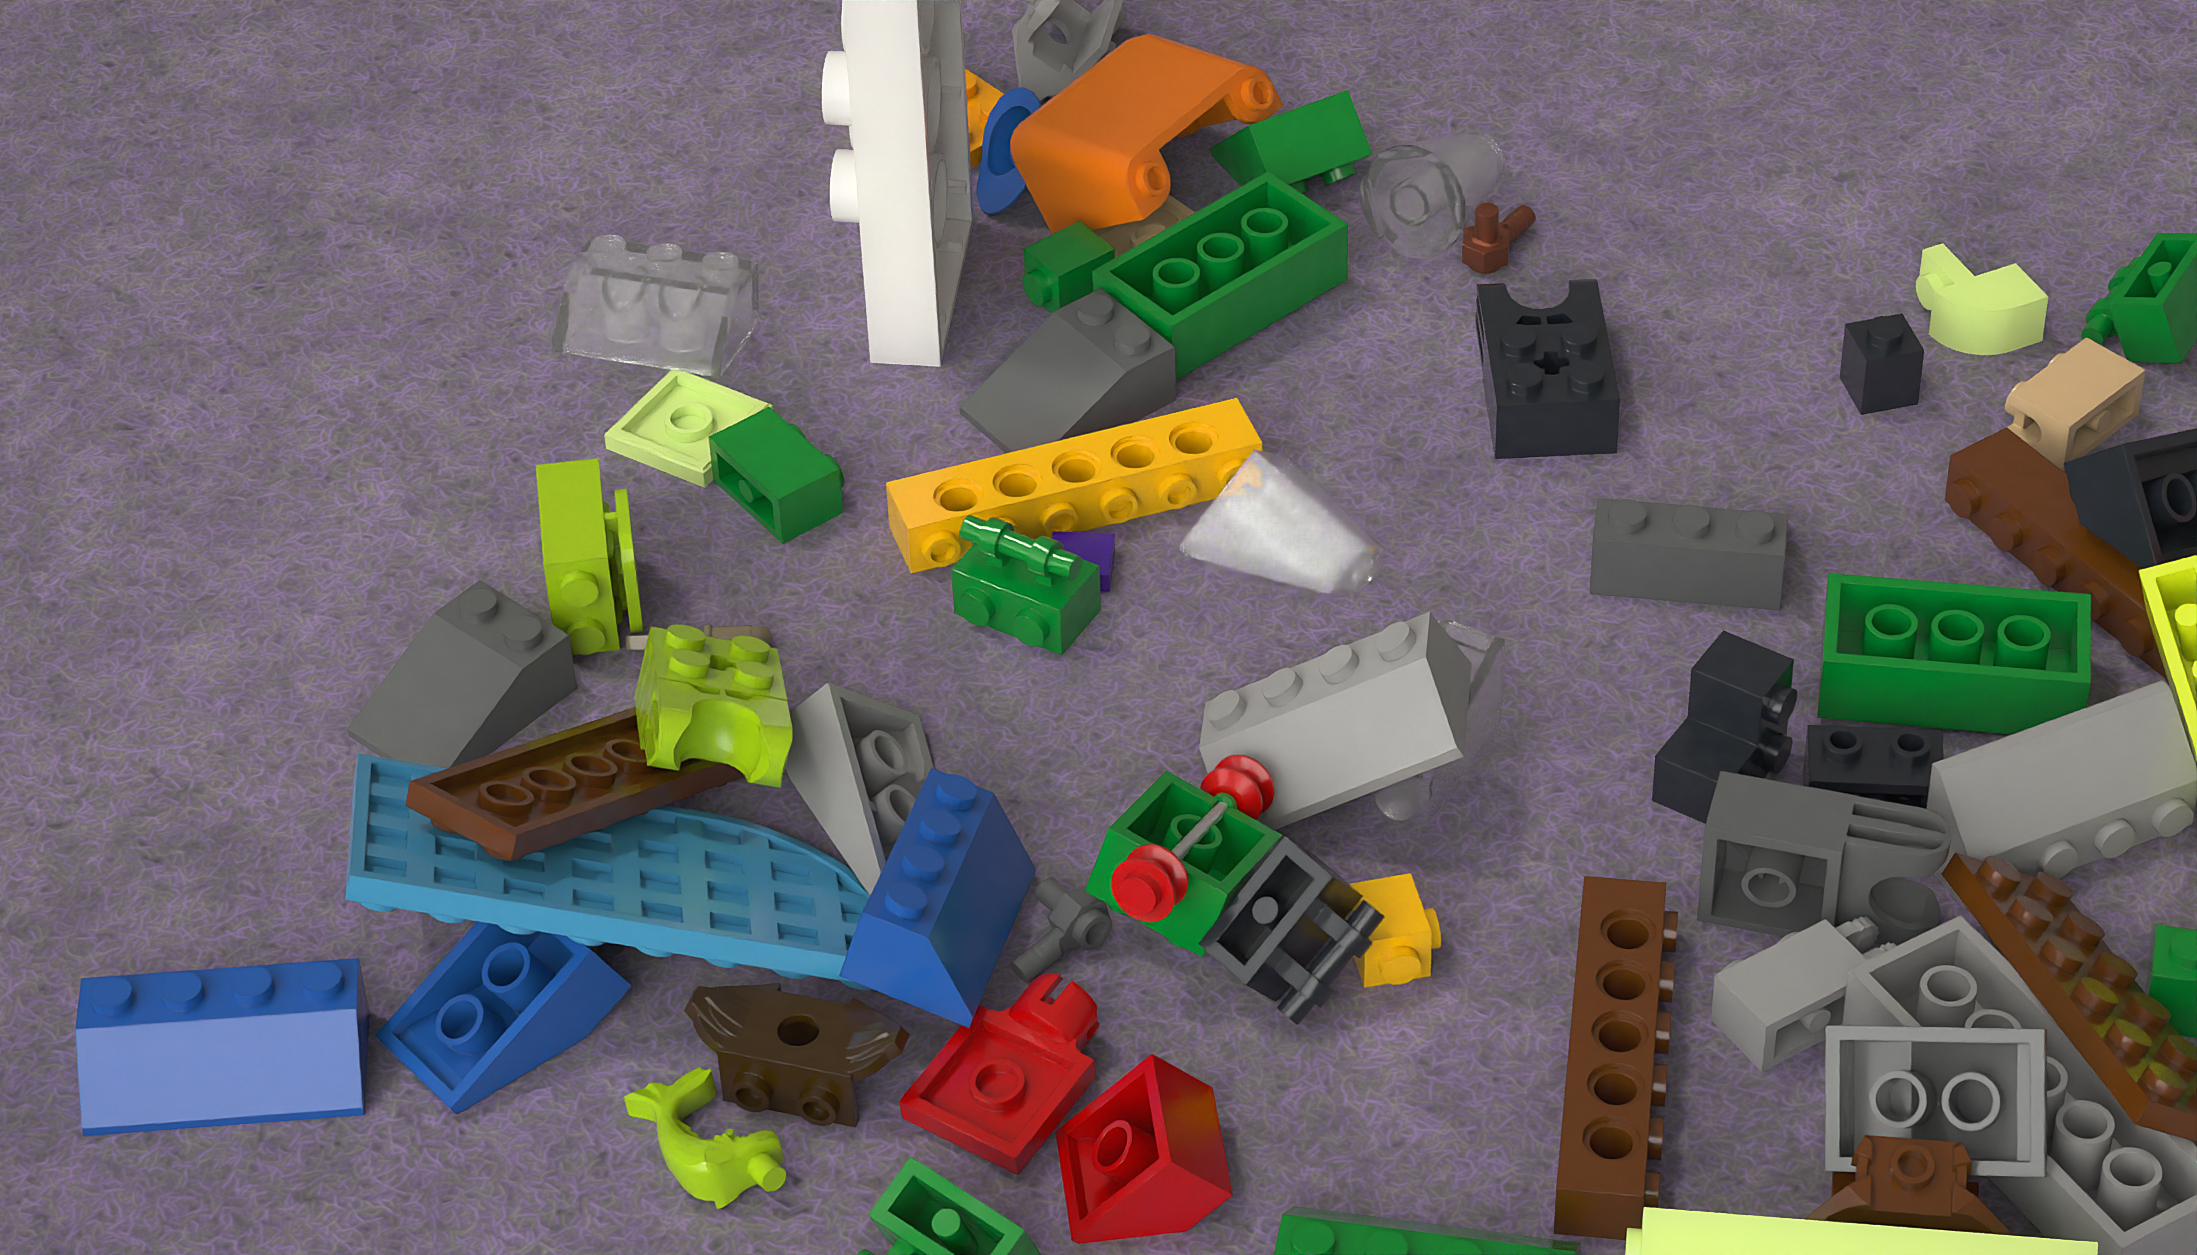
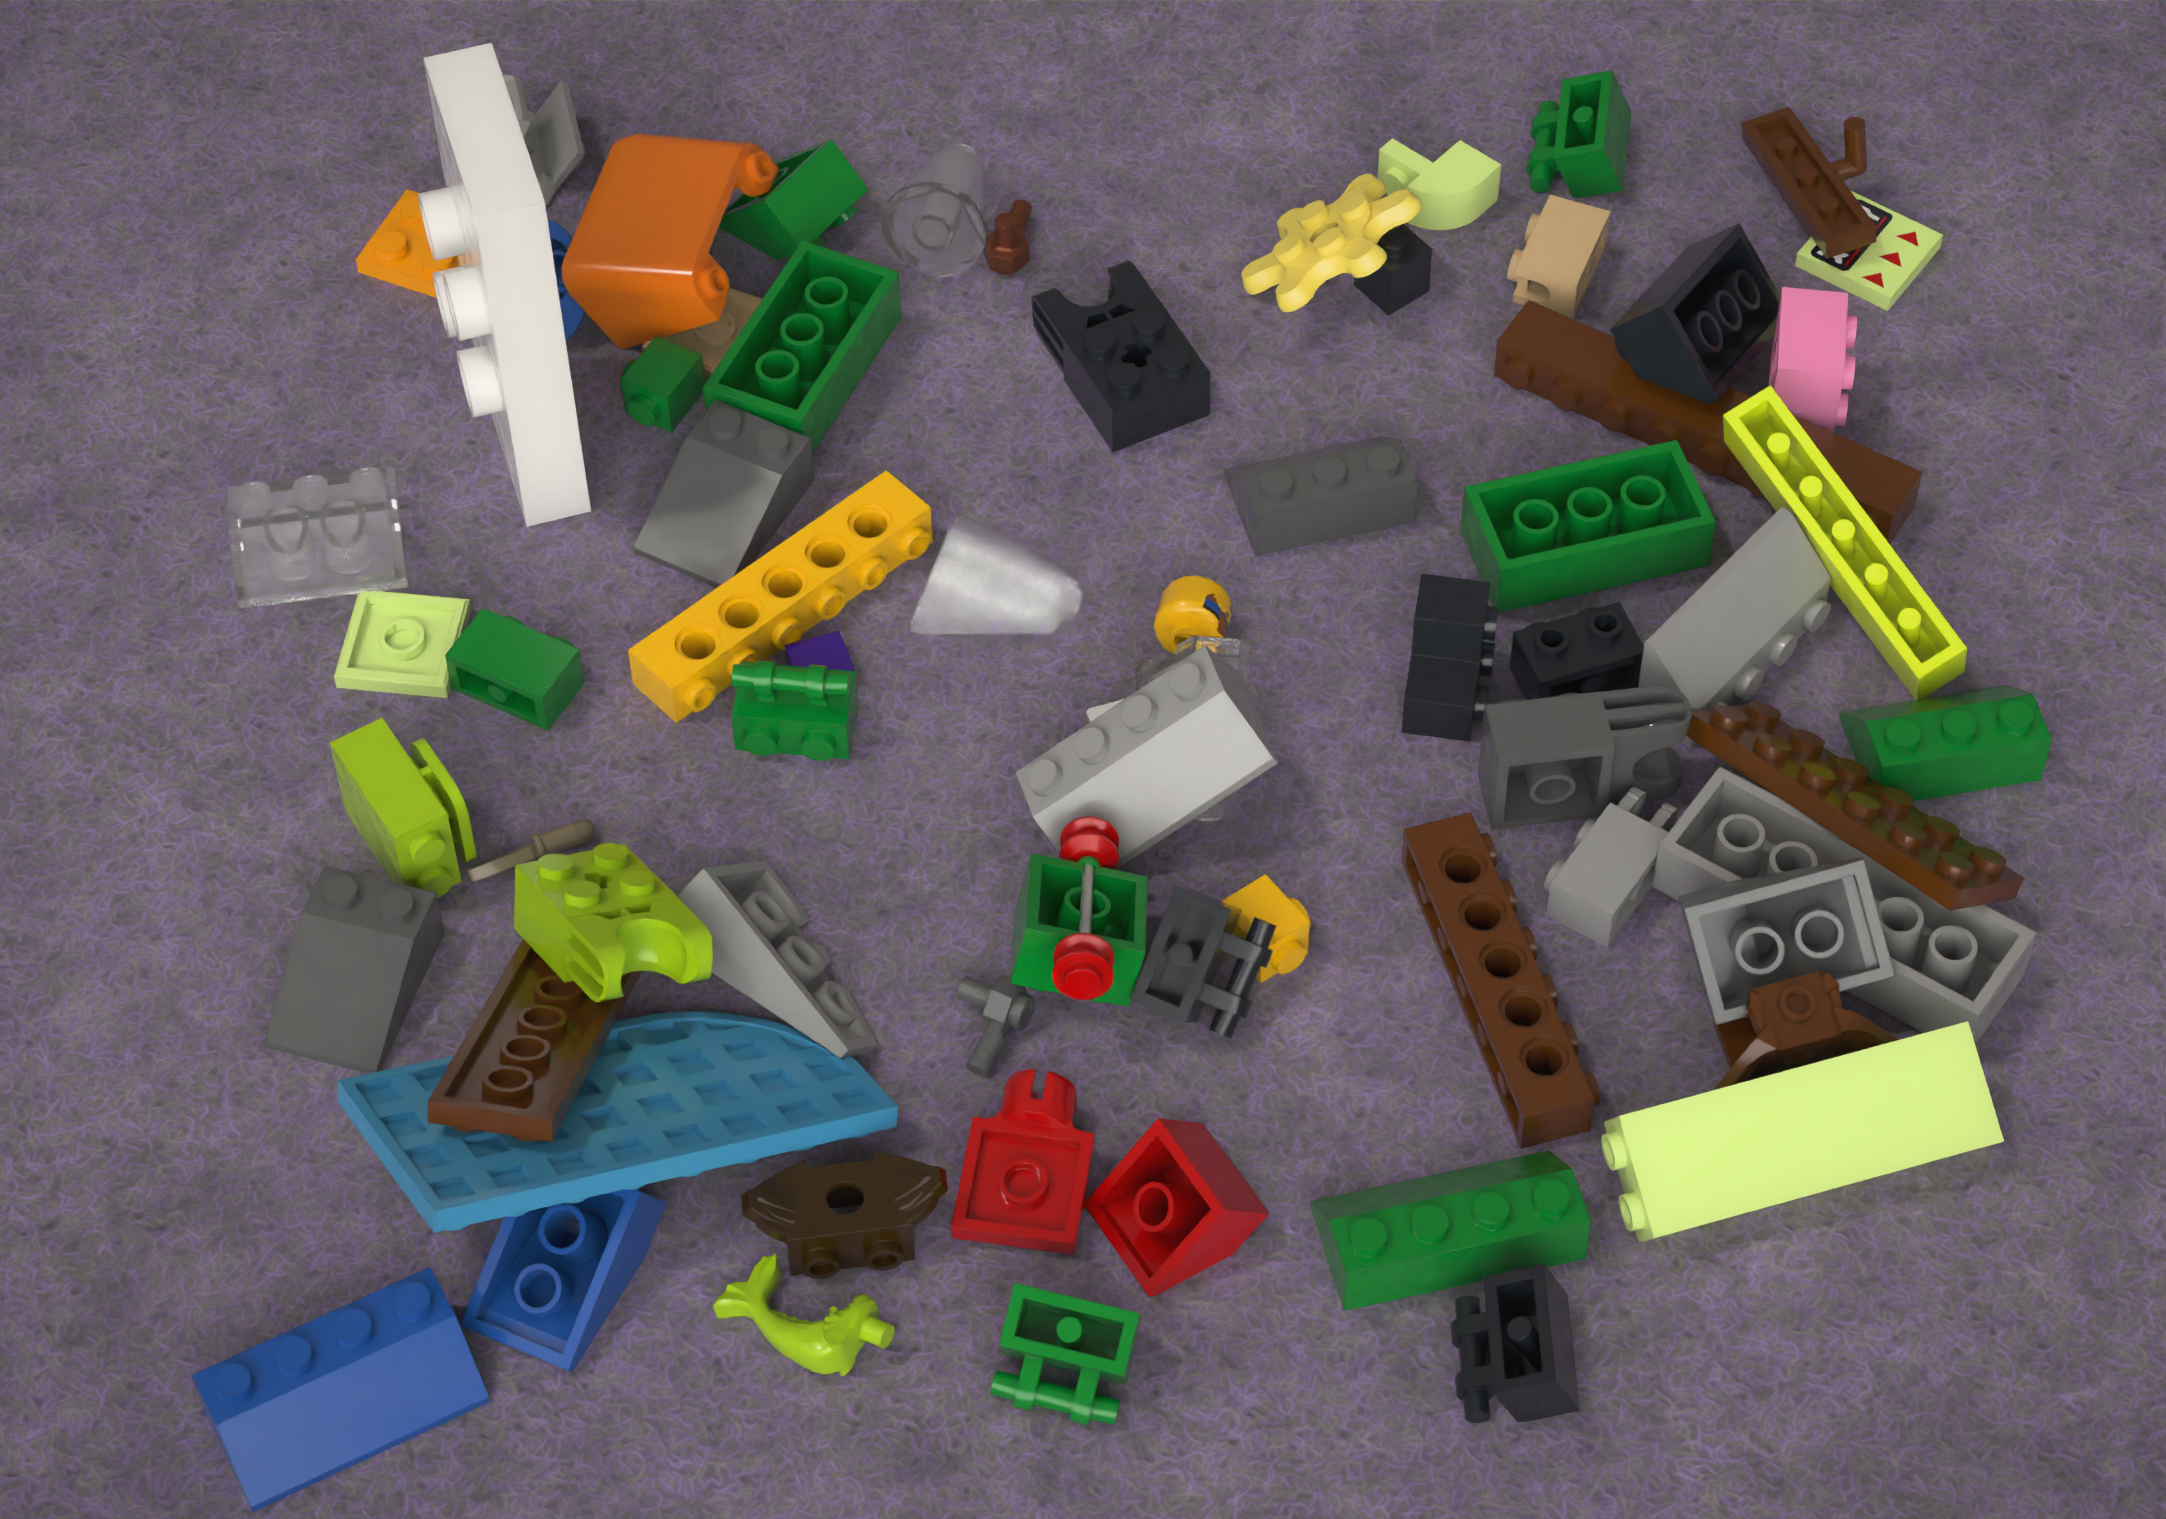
camera: 25 degrees left, 10 degrees up
blue slope [839,768,1036,1028] -> none
none -> yellow head [1153,575,1233,659]
none -> light yellow plate [1241,174,1422,312]

